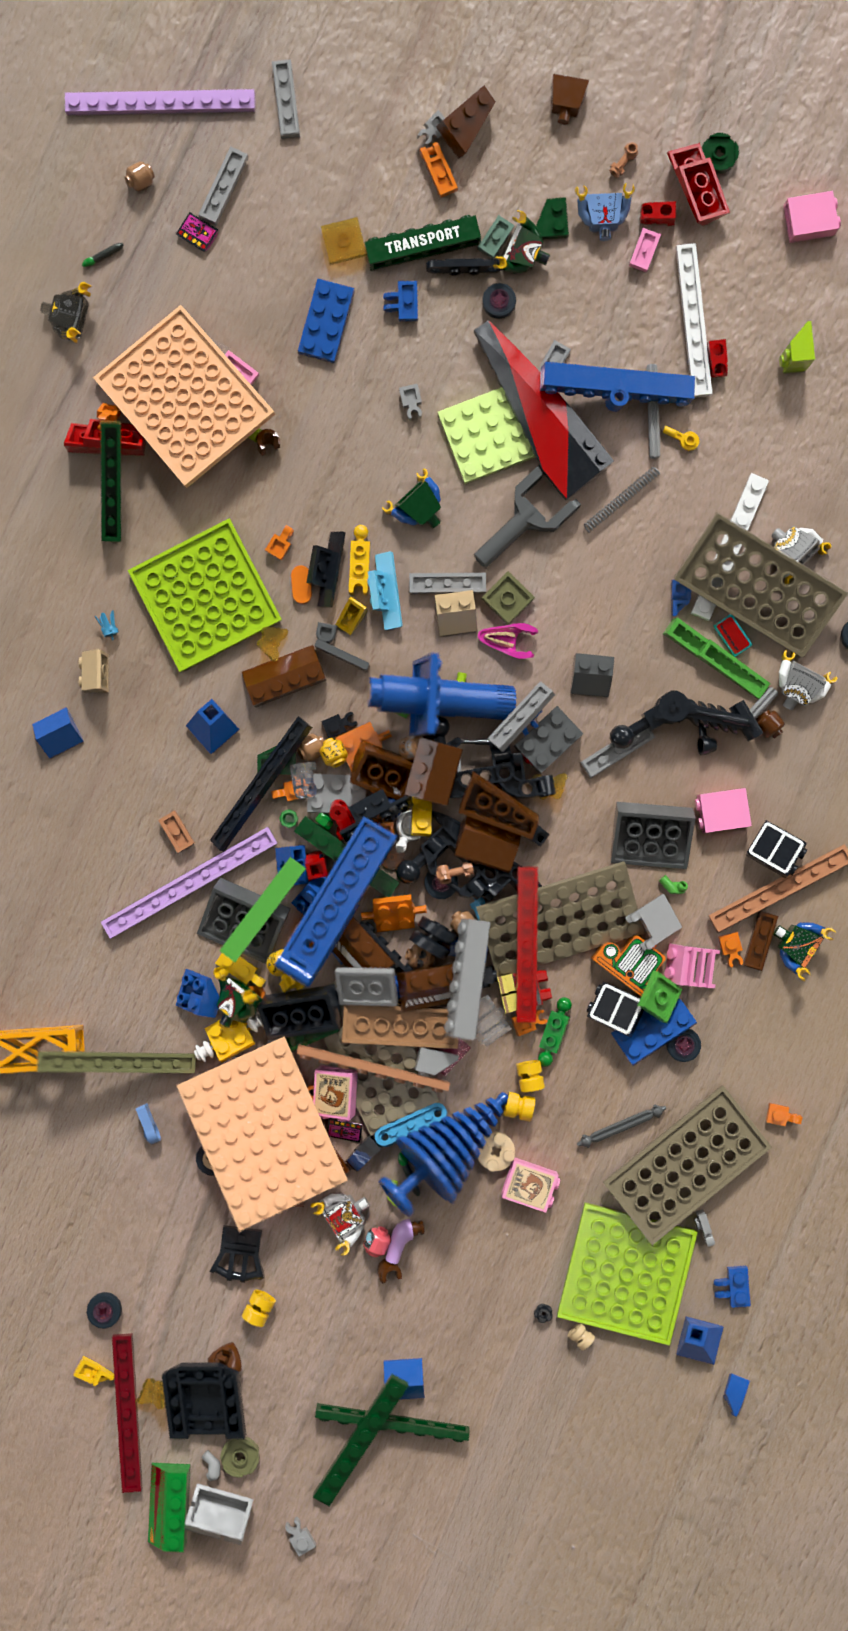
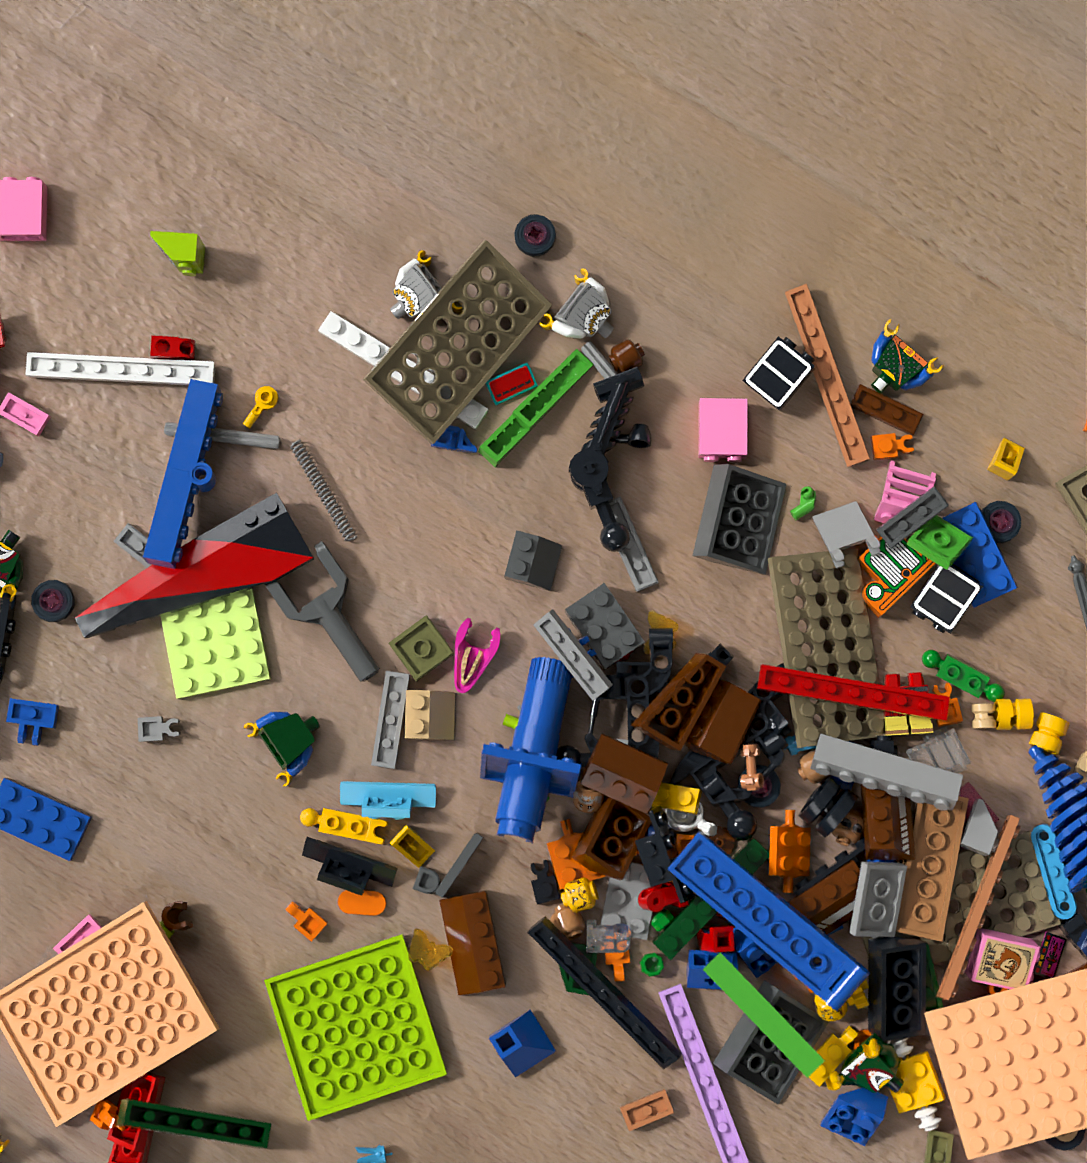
camera: 80 degrees left, 5 degrees down
none -> dark grey tile [876,486,949,549]
none -> tan wheel [971,704,997,729]
none -> yellow slope [987,438,1025,480]

